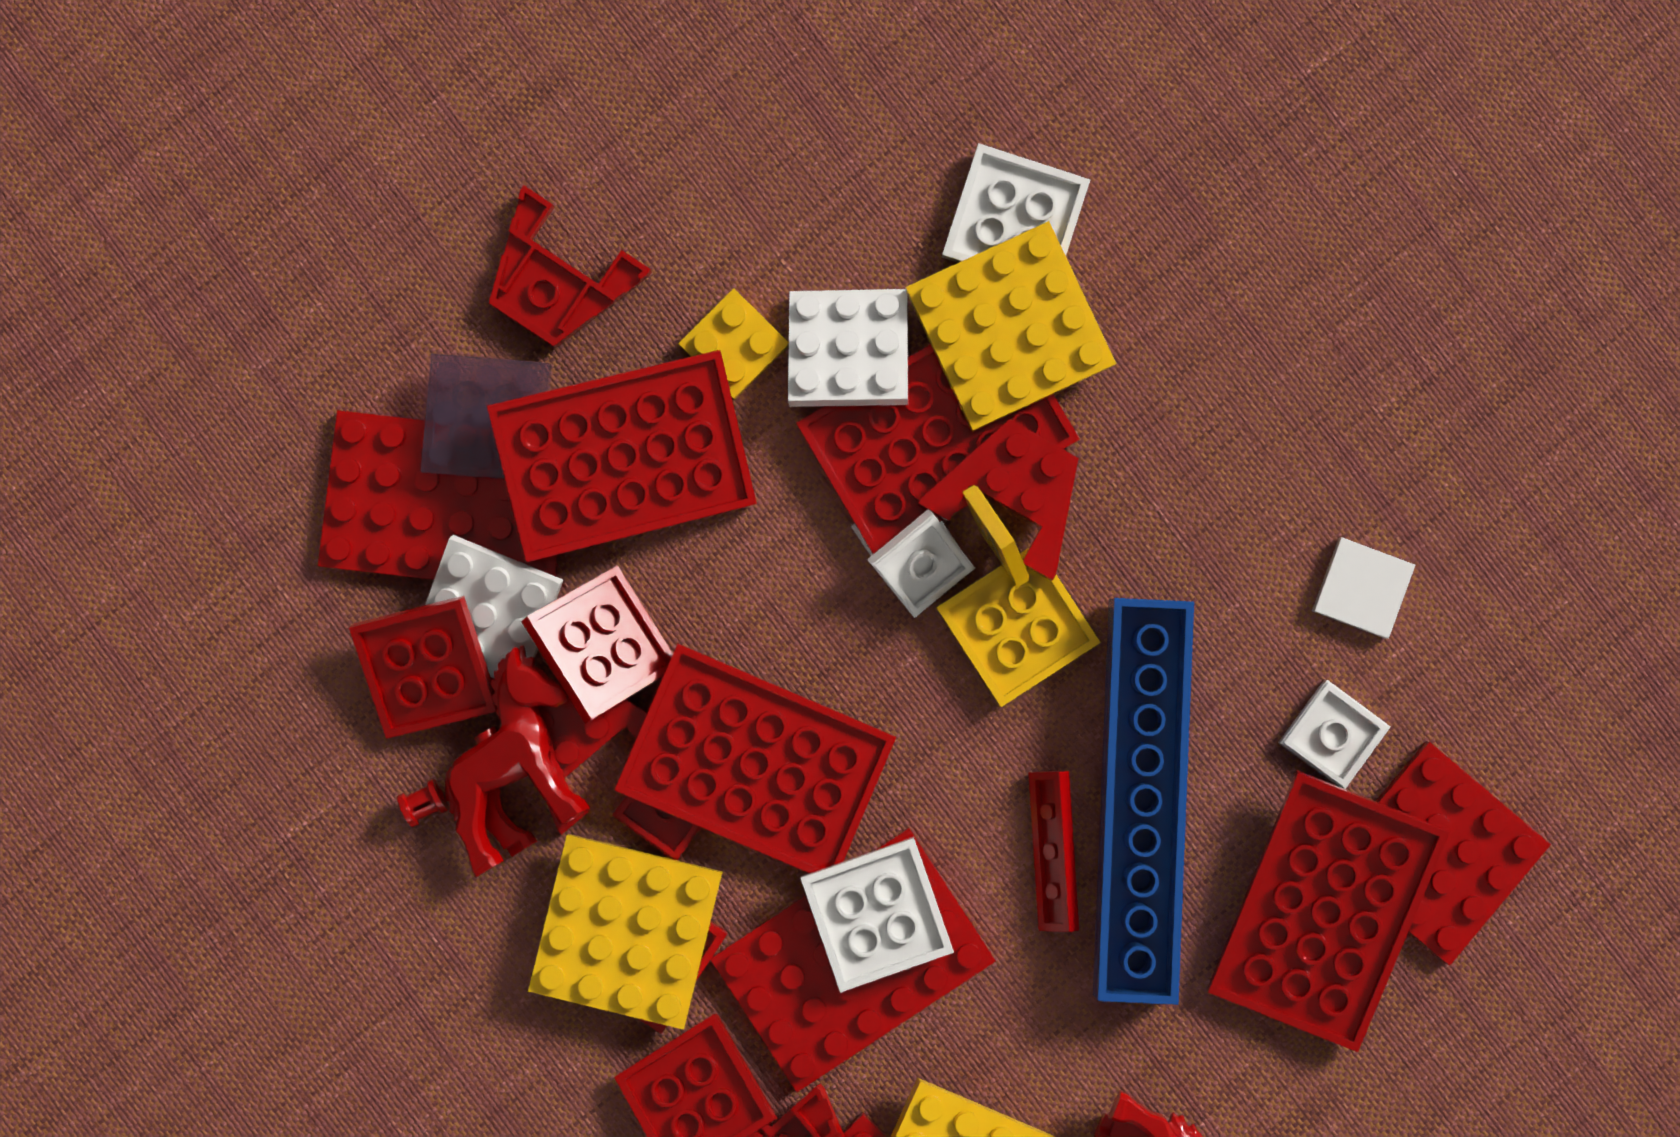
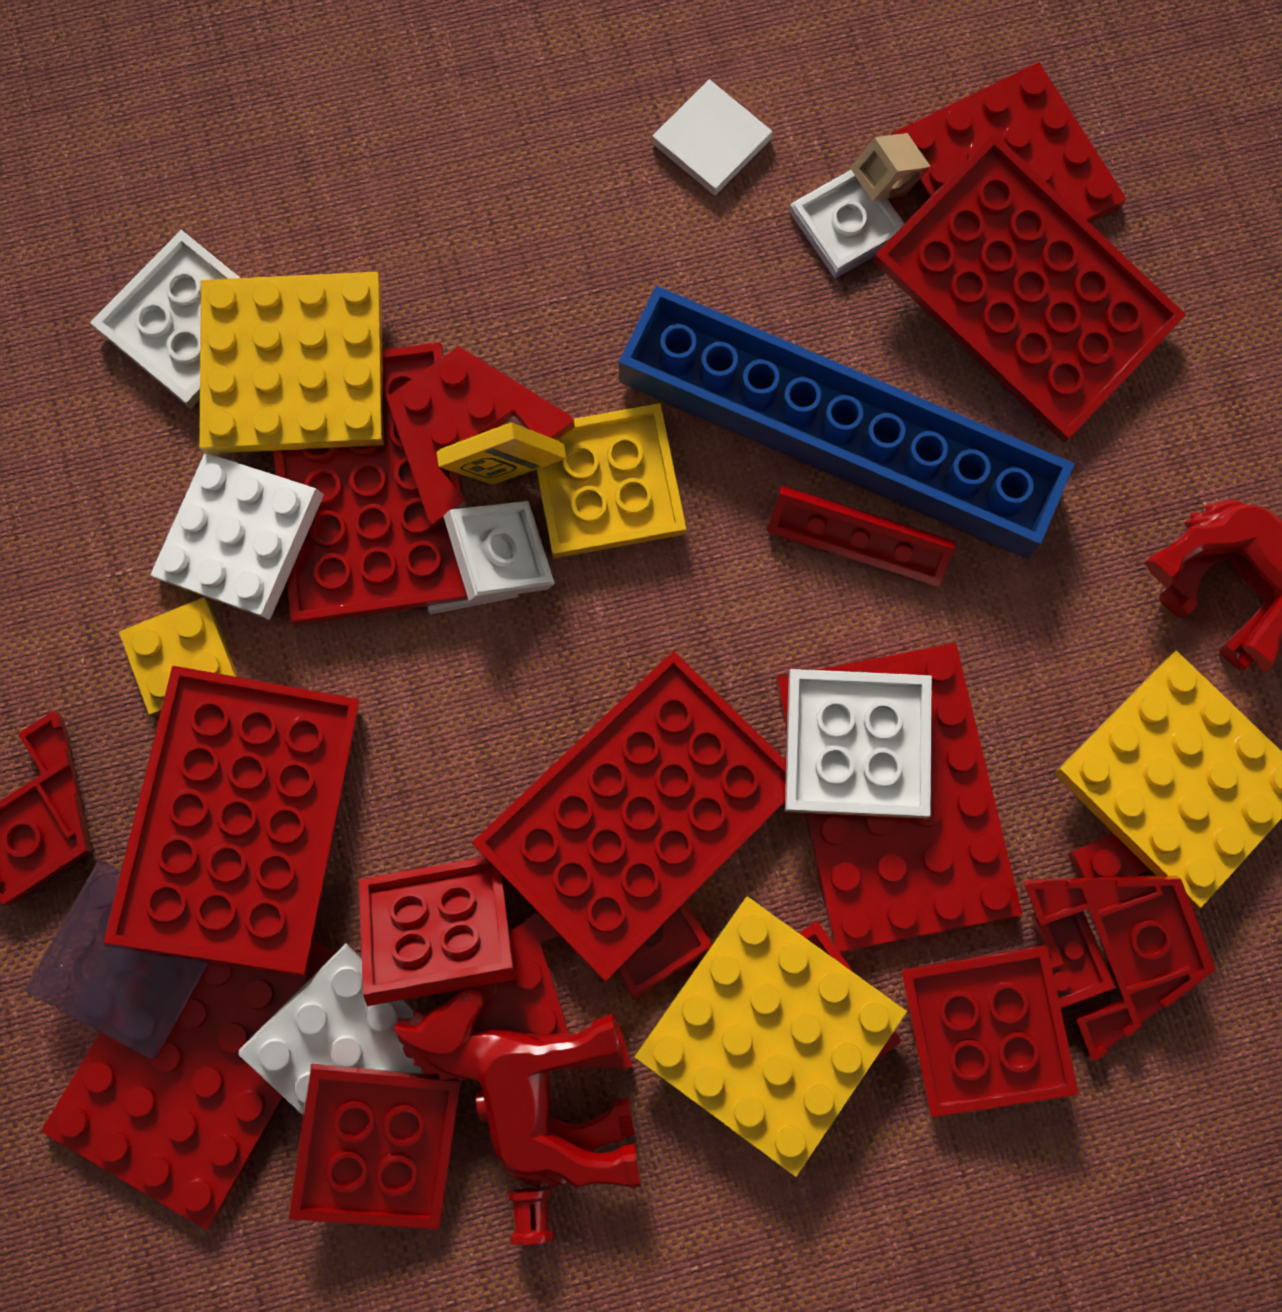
camera: 65 degrees left, 10 degrees down
none -> tan brick [850,133,931,201]

